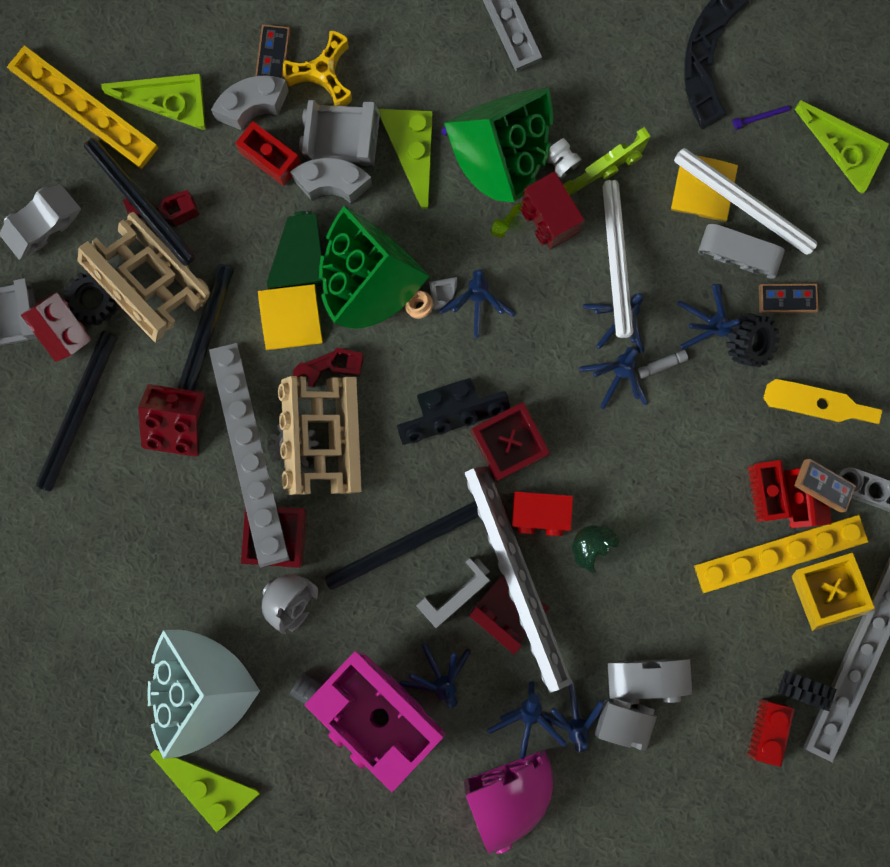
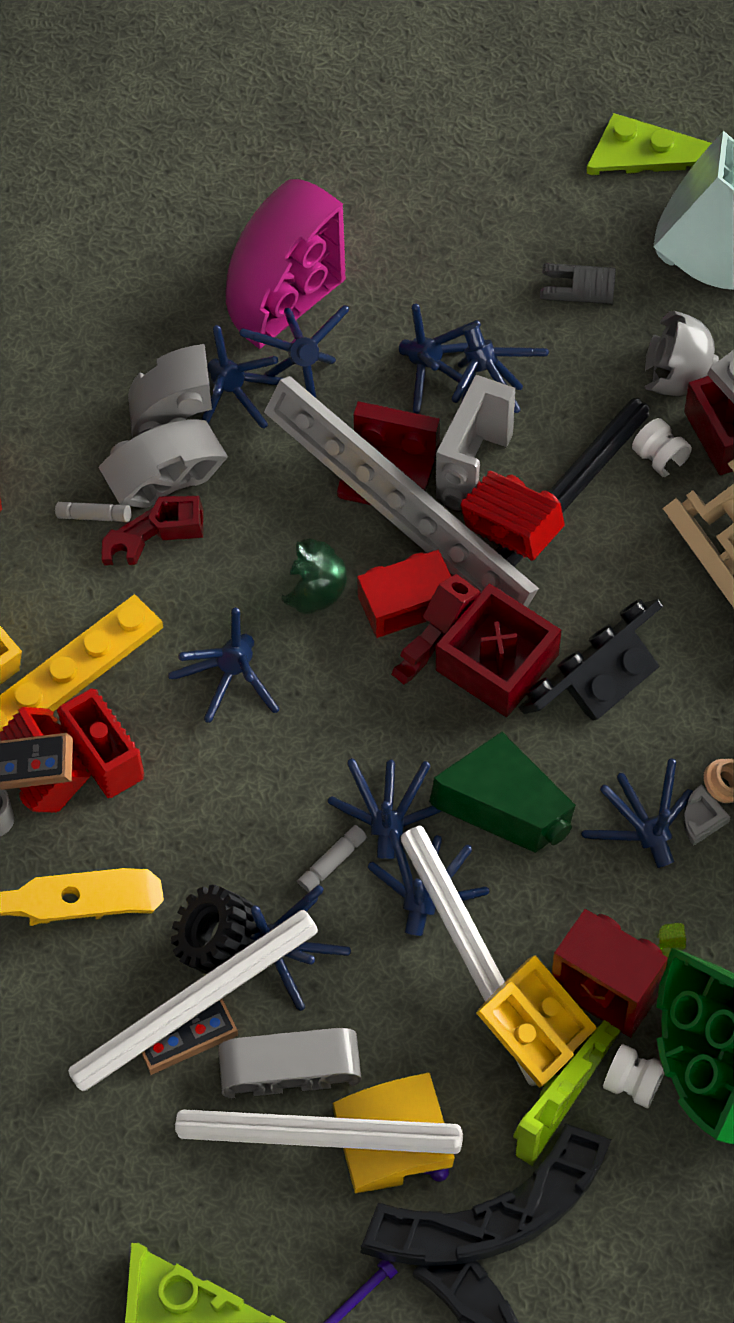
camera: 160 degrees right, 25 degrees down
dark pink brick [304,651,446,792] -> none
none -> light grey wheel [55,502,131,522]
none -> white axle [68,910,318,1091]
none -> dark red piece [102,496,204,565]
none -> dark blue plant [168,607,279,723]
none -> black tile [360,1123,612,1266]
none -> dark red piece [391,574,481,685]
none -> dark green slope [429,732,576,853]
none -> dark blue plant [451,323,549,413]
none -> red brick [461,471,565,561]
none -> yellow slope [476,955,597,1088]
none -> white wheel [632,418,692,477]

